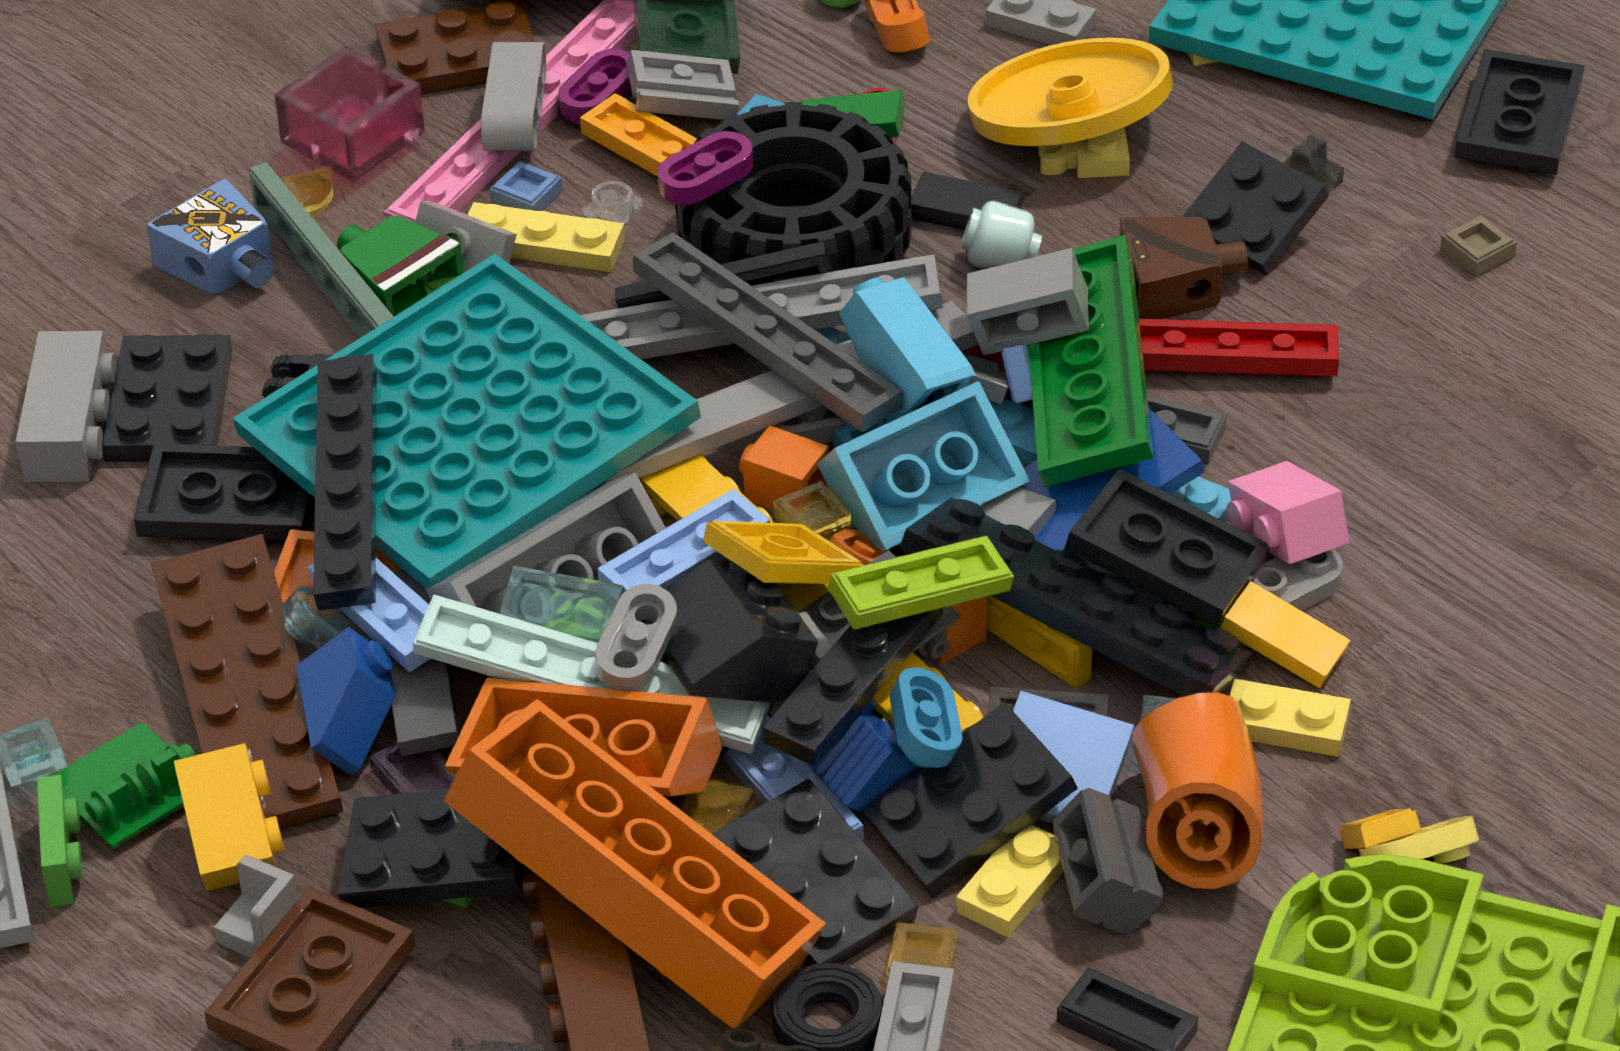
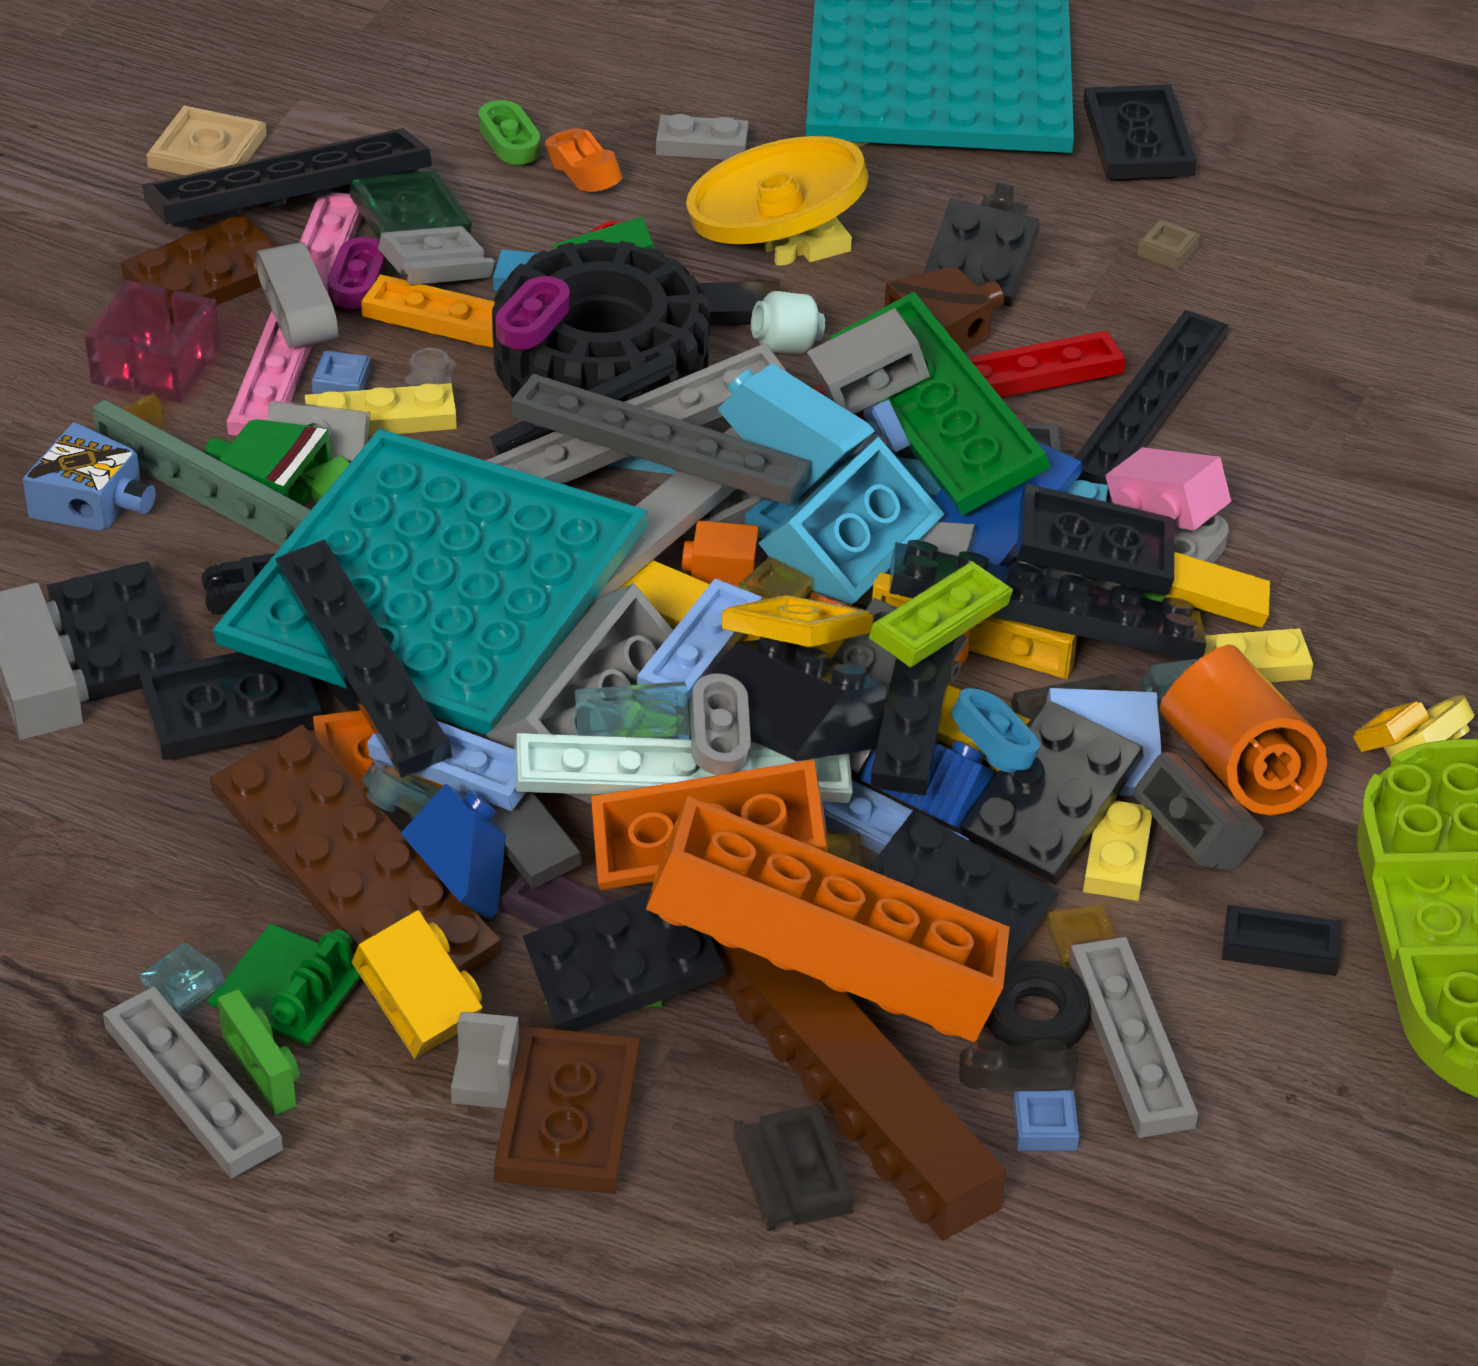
camera: 25 degrees left, 0 degrees up
none -> black tile [1075,310,1228,498]

